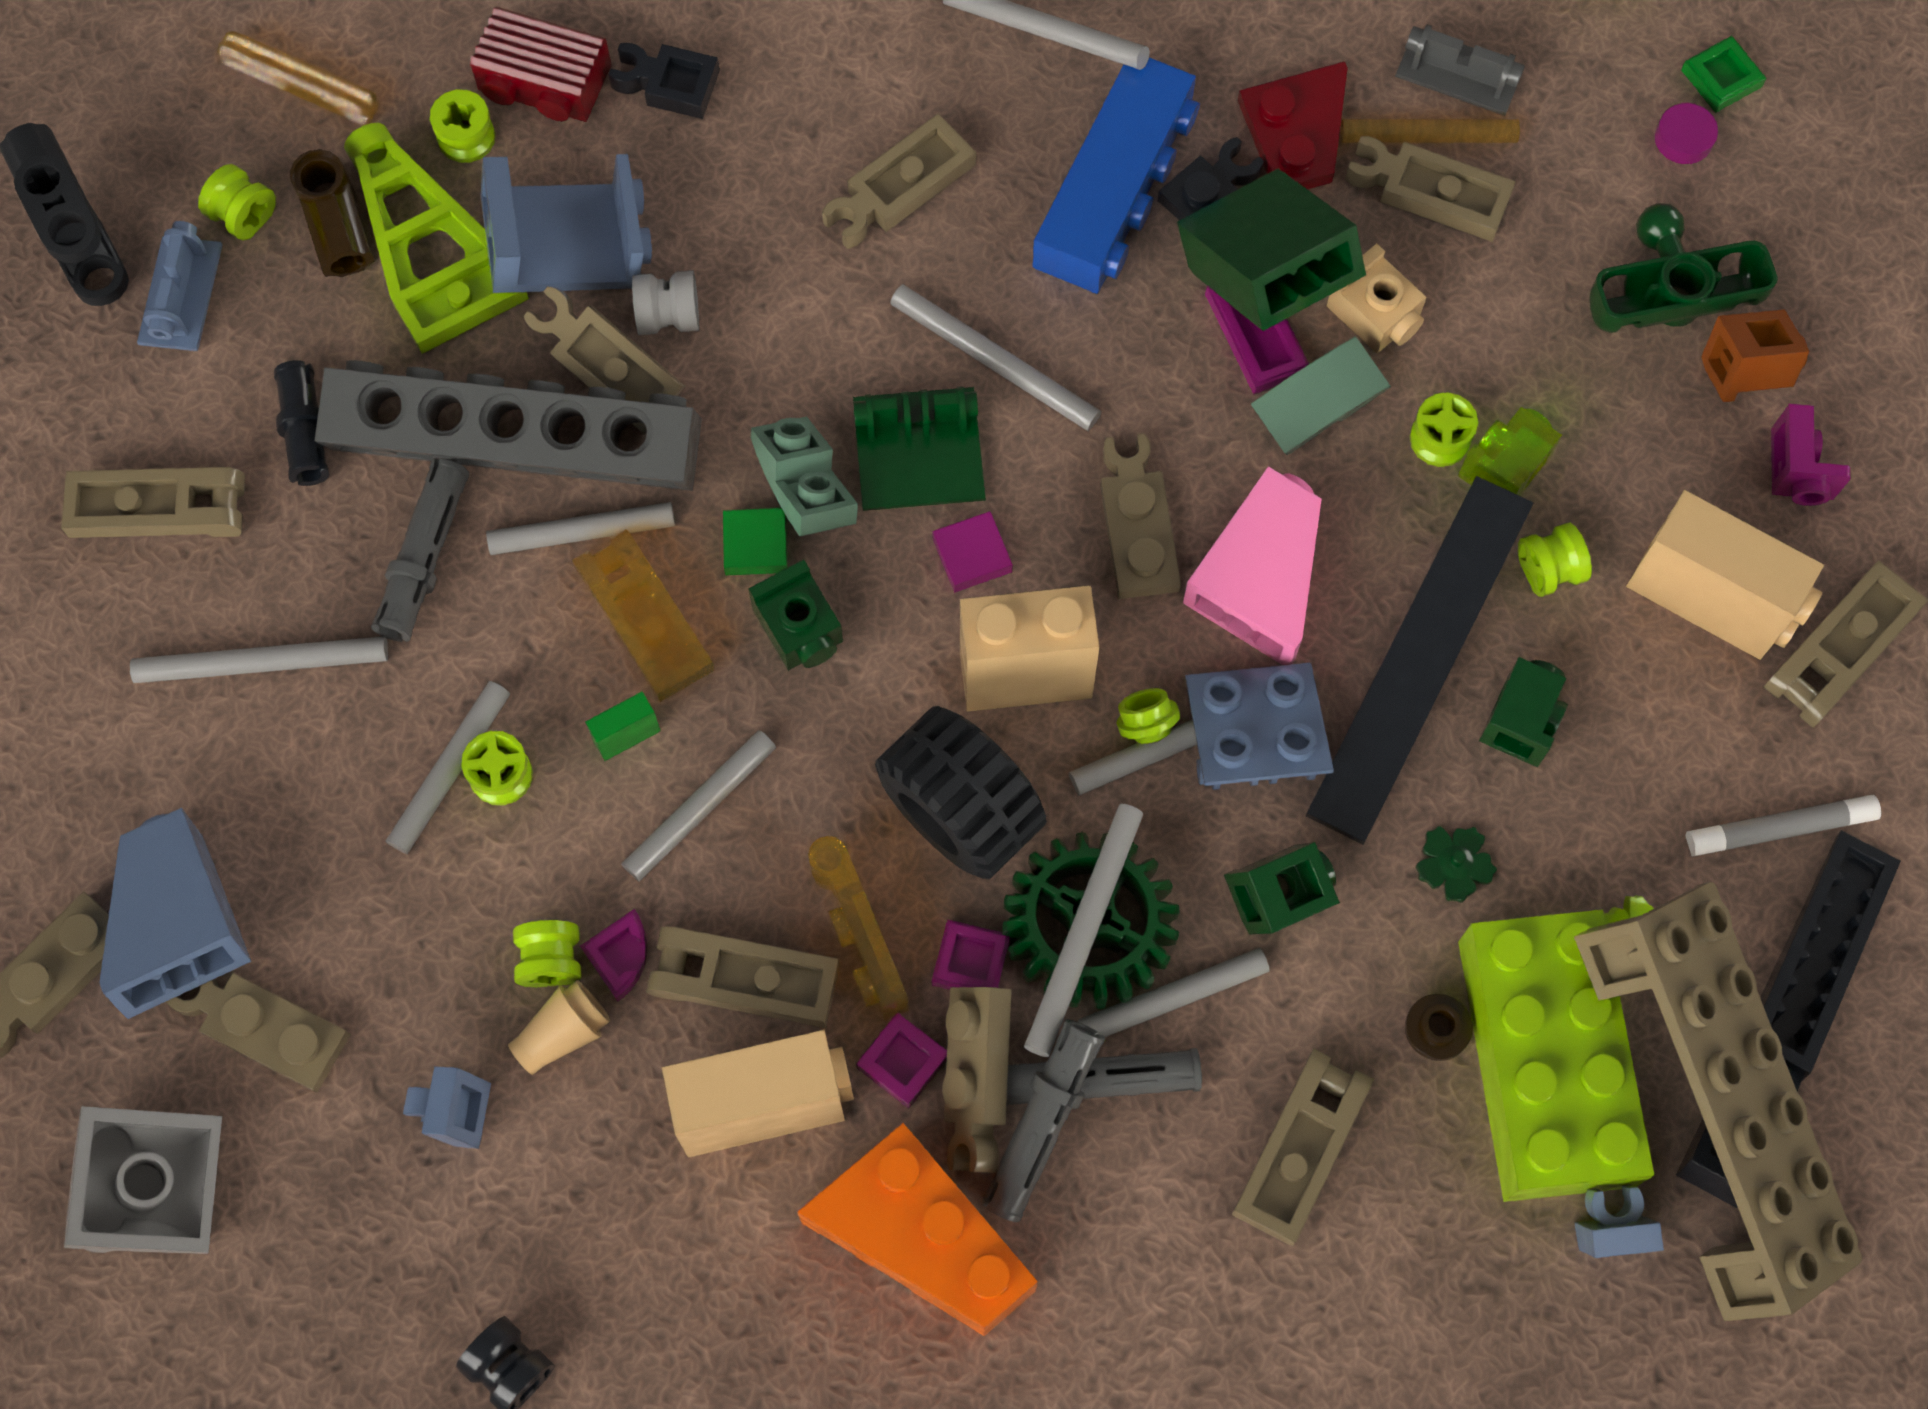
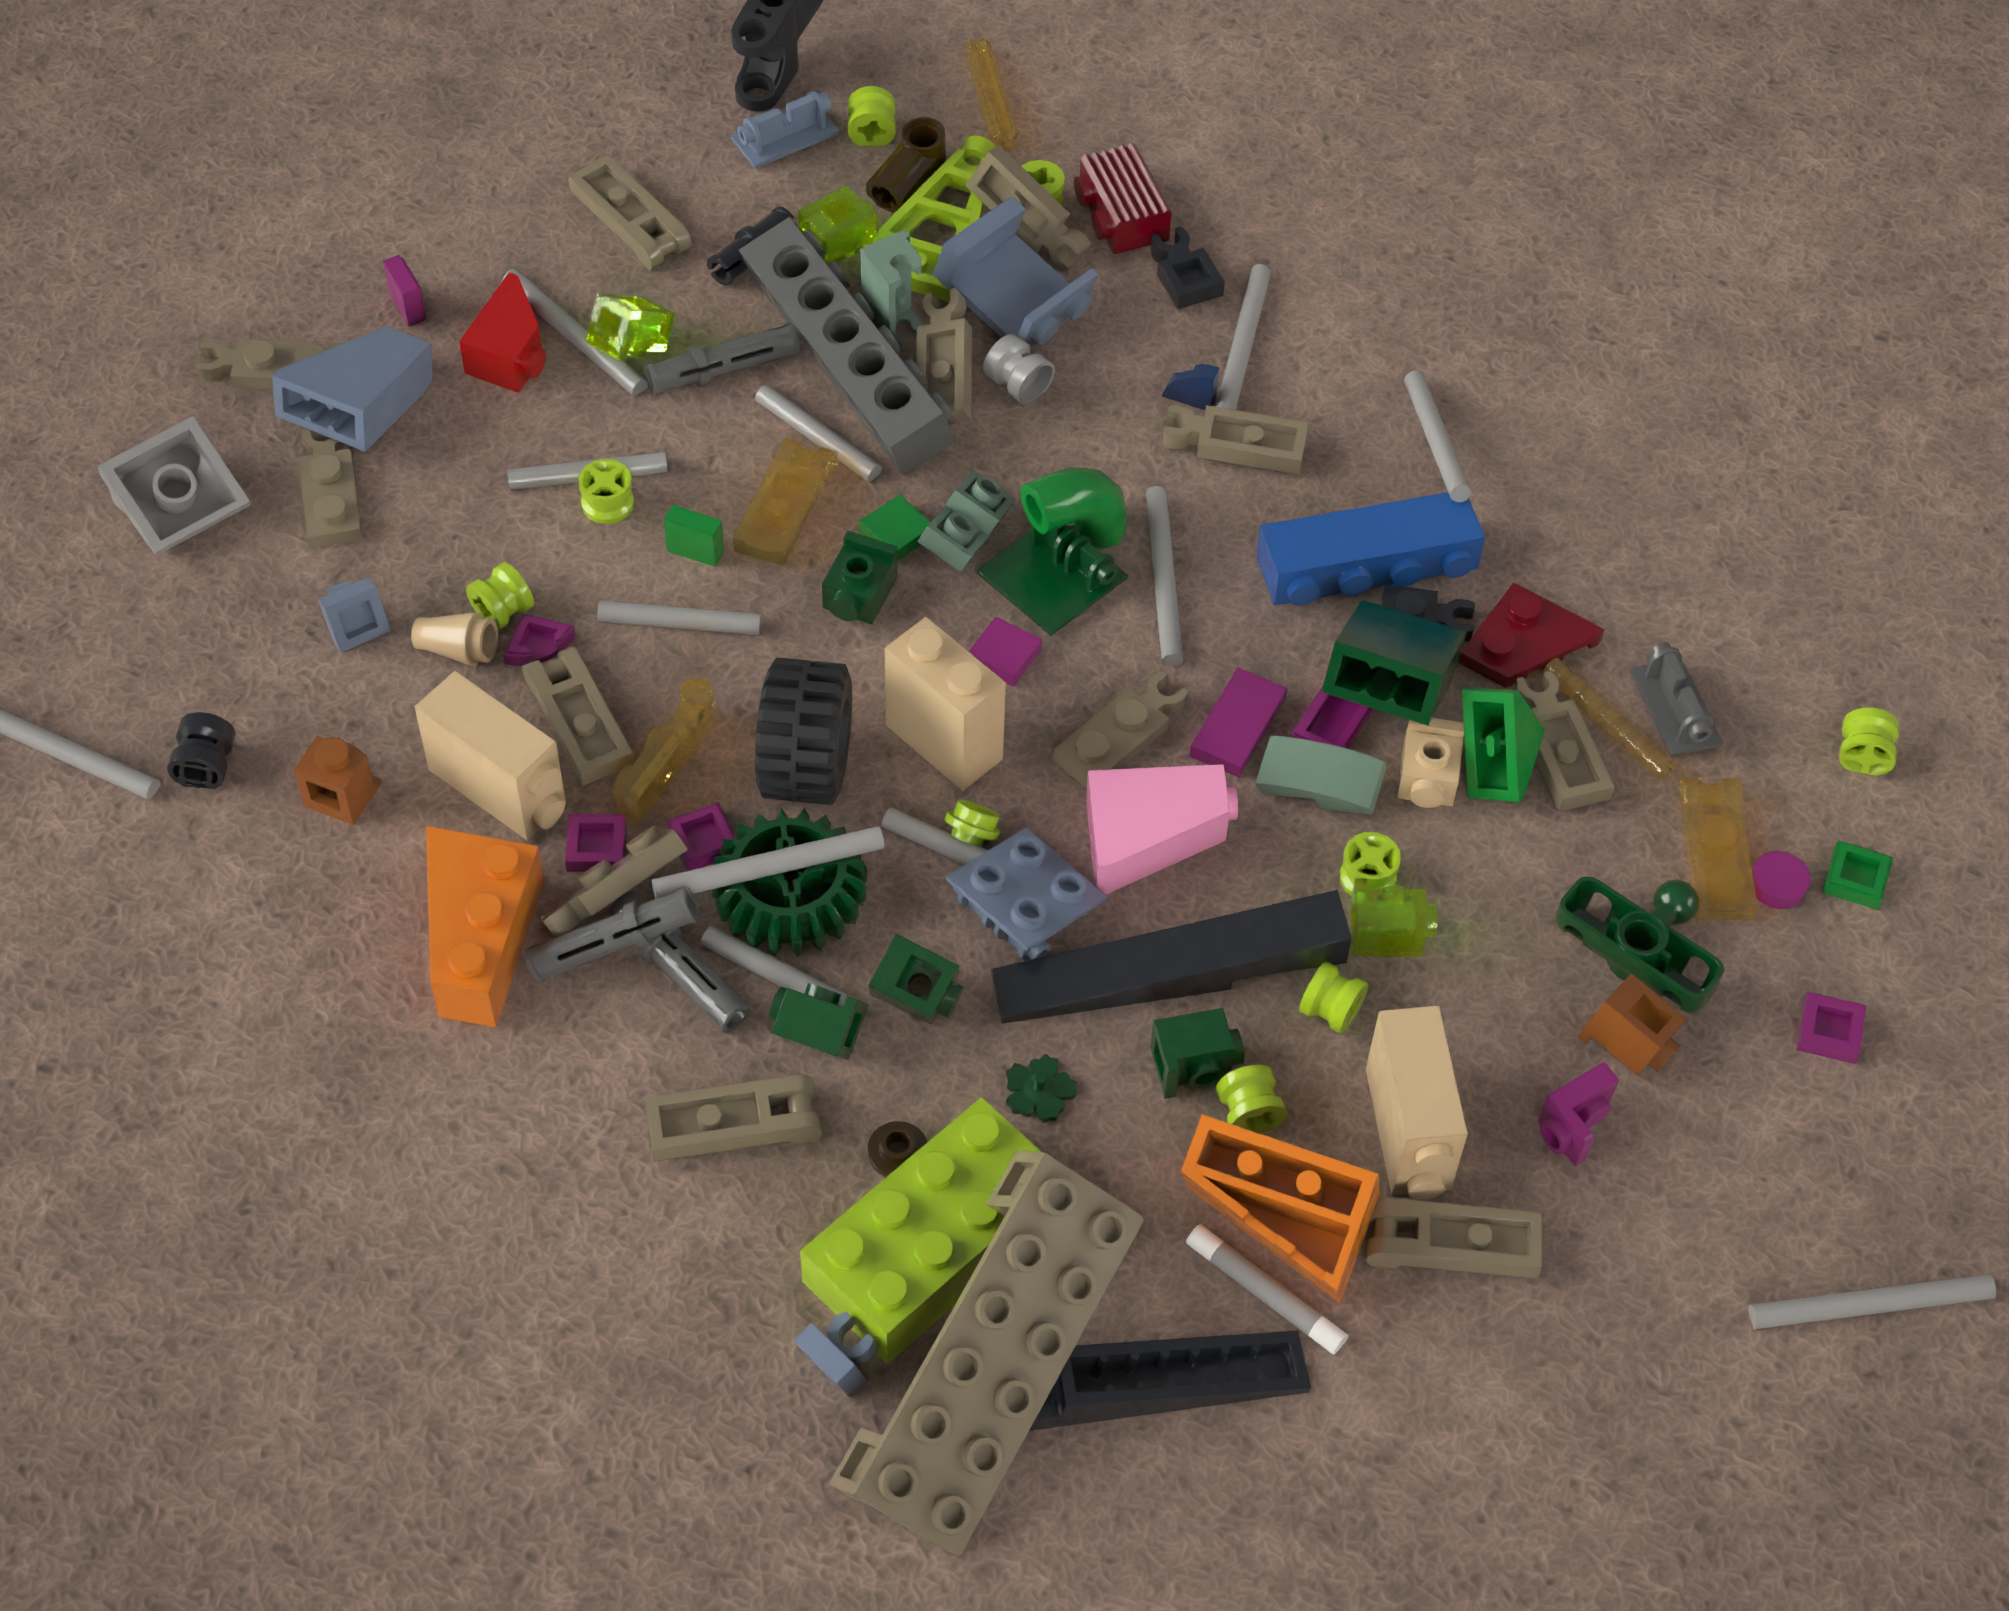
camera: 50 degrees right, 15 degrees down
none -> dark orange brick [294,736,381,825]
none -> magenta tile [383,255,426,327]
none -> red slope [459,272,546,393]
none -> clear neon green brick [585,293,676,360]
none -> dark green brick [769,983,869,1060]
none -> clear neon green brick [798,185,879,264]
none -> sand green hinge [860,230,922,348]
none -> dark tan plate [966,145,1091,272]
none -> green cylinder [1020,467,1127,548]
none -> dark blue tile [1162,364,1220,410]
none -> orange wedge [1181,1114,1381,1304]
none -> magenta tile [1189,667,1287,778]
none -> light grey bar [1216,264,1271,410]
none -> lime wheel [1216,1065,1288,1133]
none -> green slope [1462,687,1545,802]
none -> clear yellow plate [1679,778,1758,920]
none -> magenta tile [1796,992,1866,1064]

